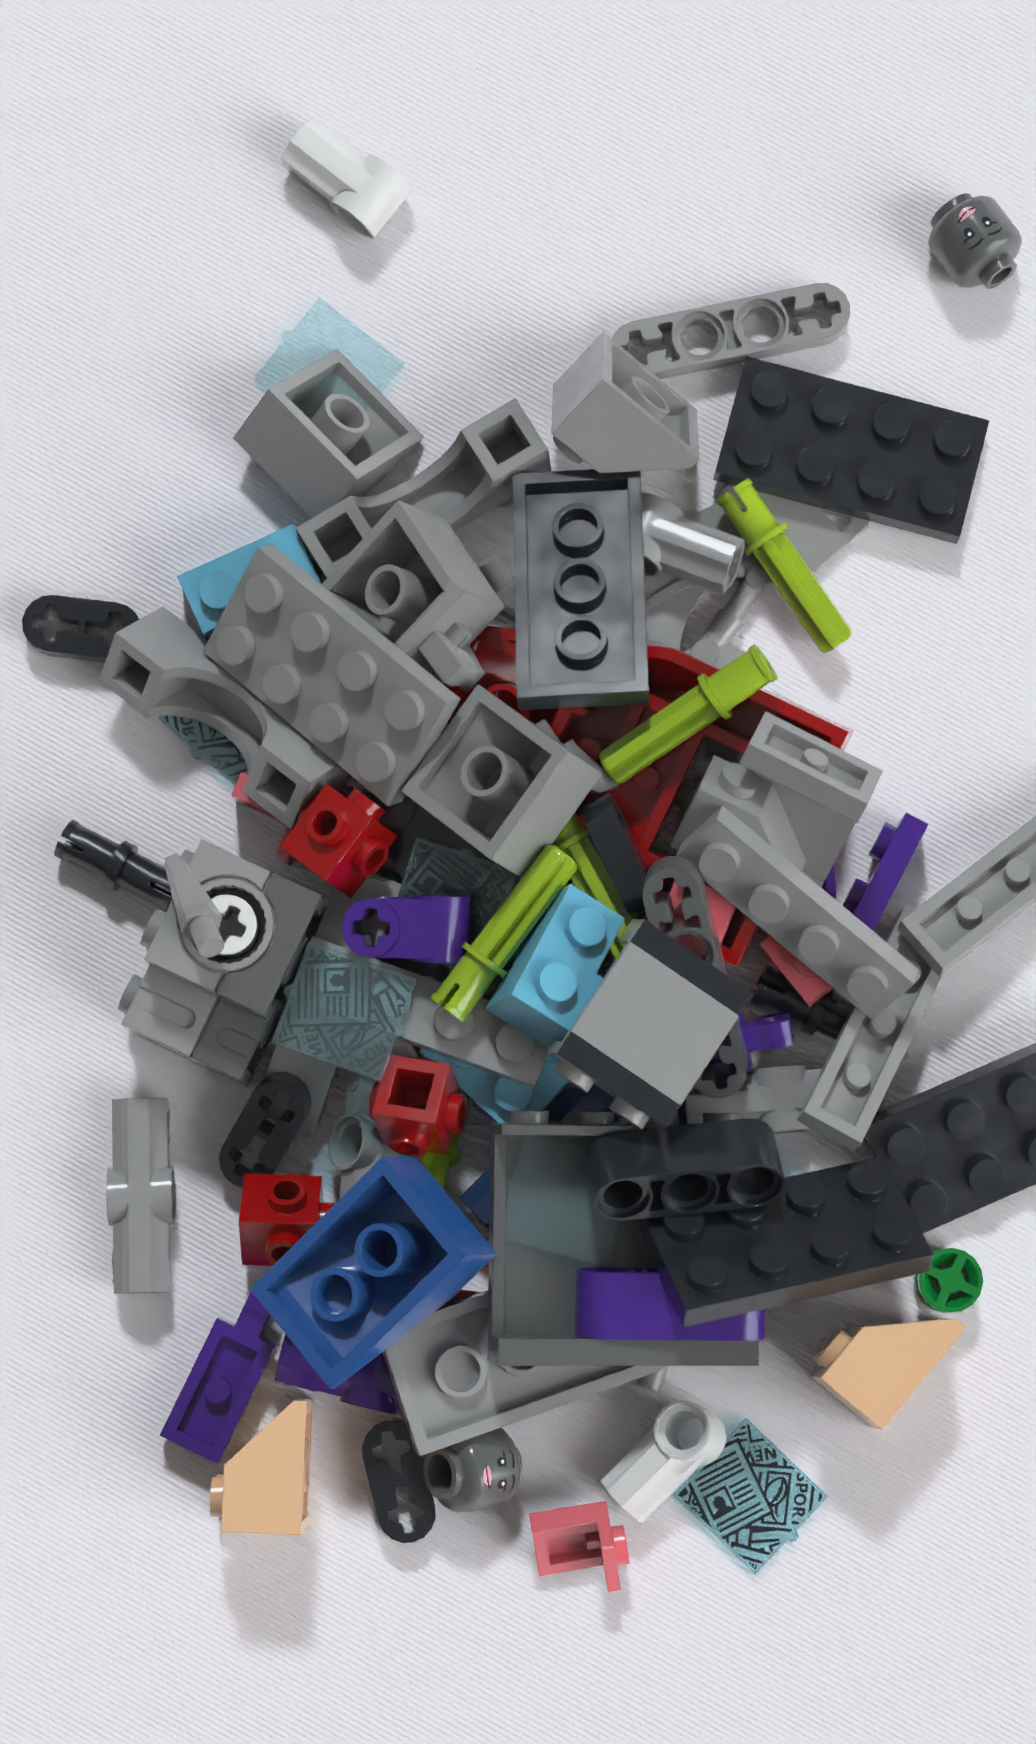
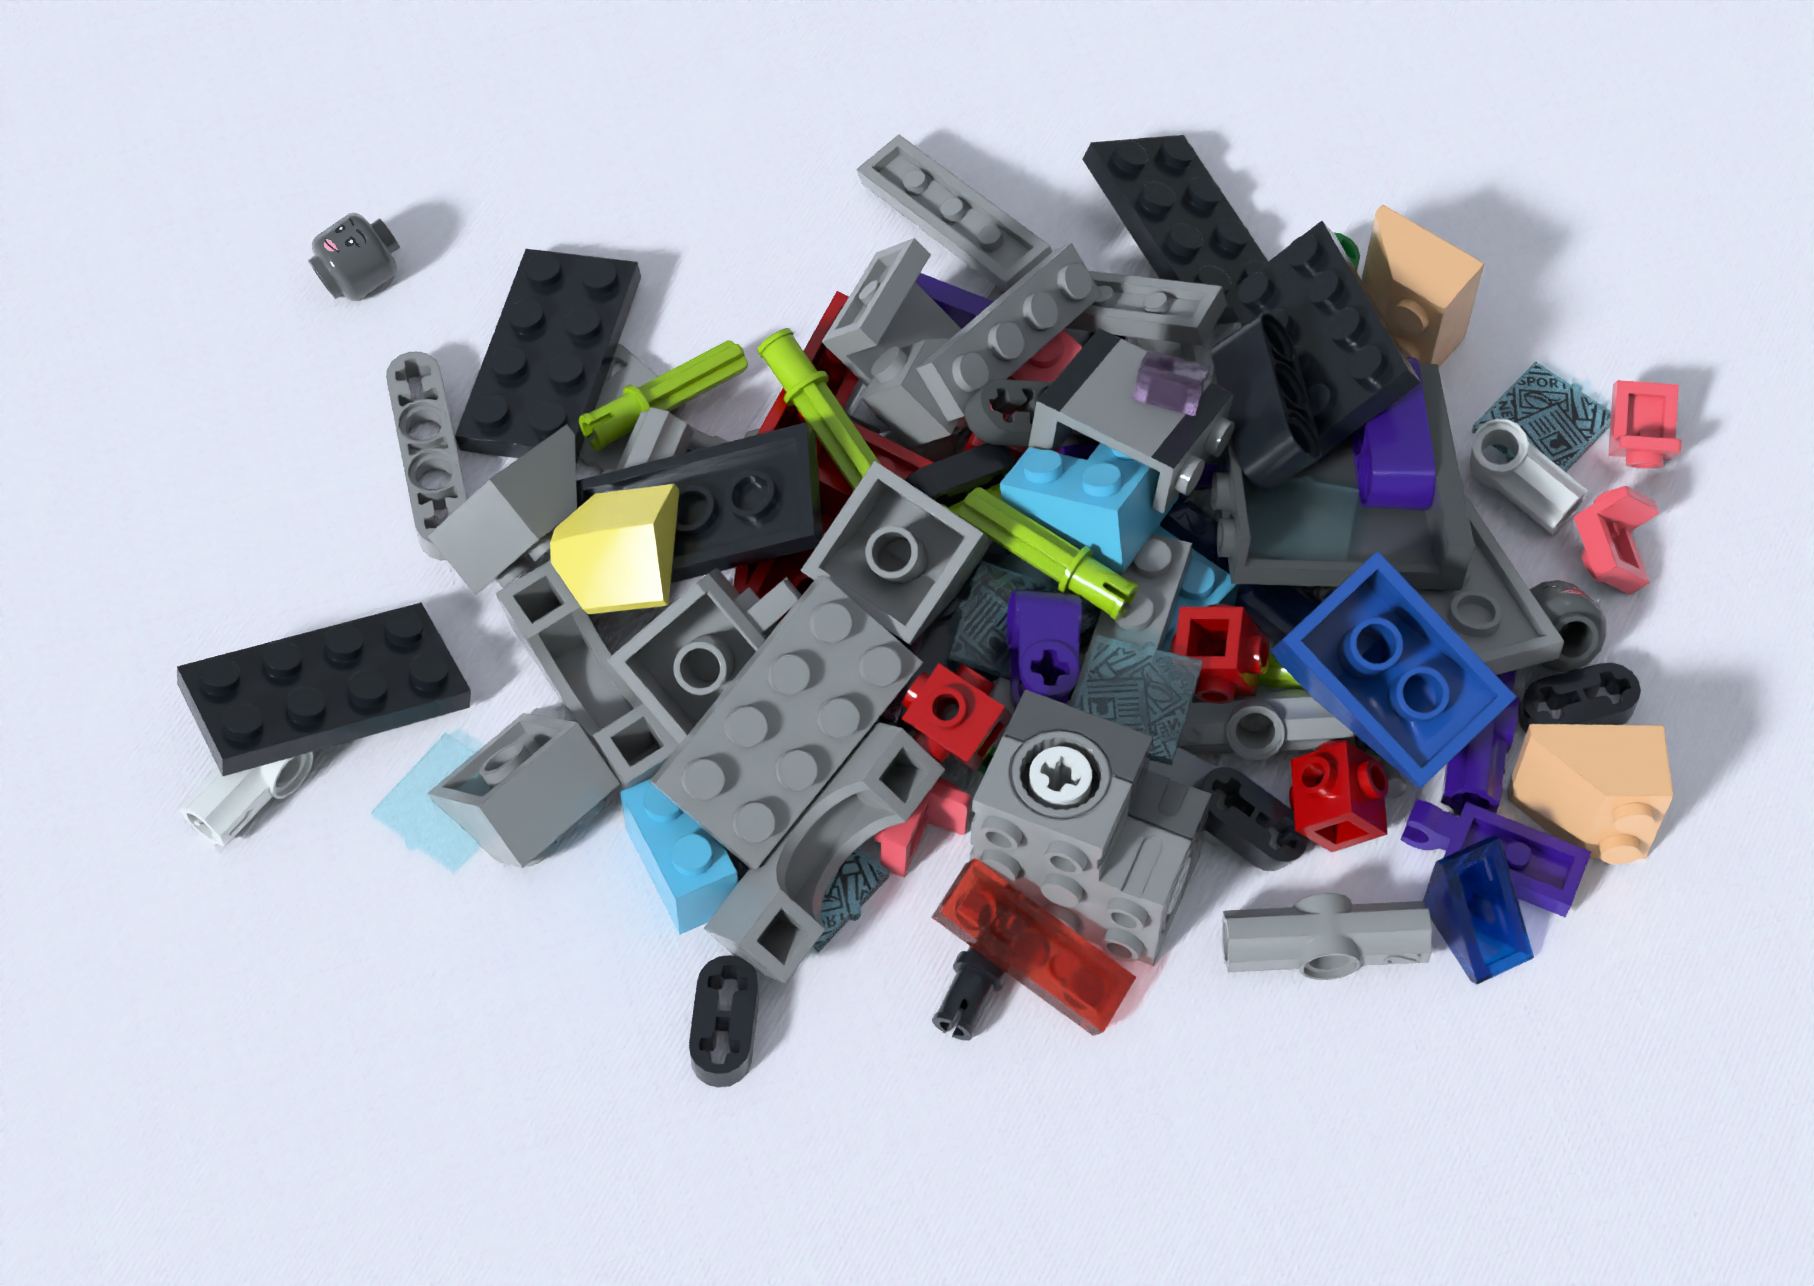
camera: 90 degrees left, 25 degrees down
light grey bar [165,853,224,958] -> none
none -> black plate [177,602,471,777]
none -> light yellow slope [550,484,679,614]
none -> clear red plate [931,858,1136,1036]
none -> clear purple slope [1132,350,1211,416]
none -> clear blue slope [1423,835,1534,985]
none -> coral bracket [1608,380,1682,469]

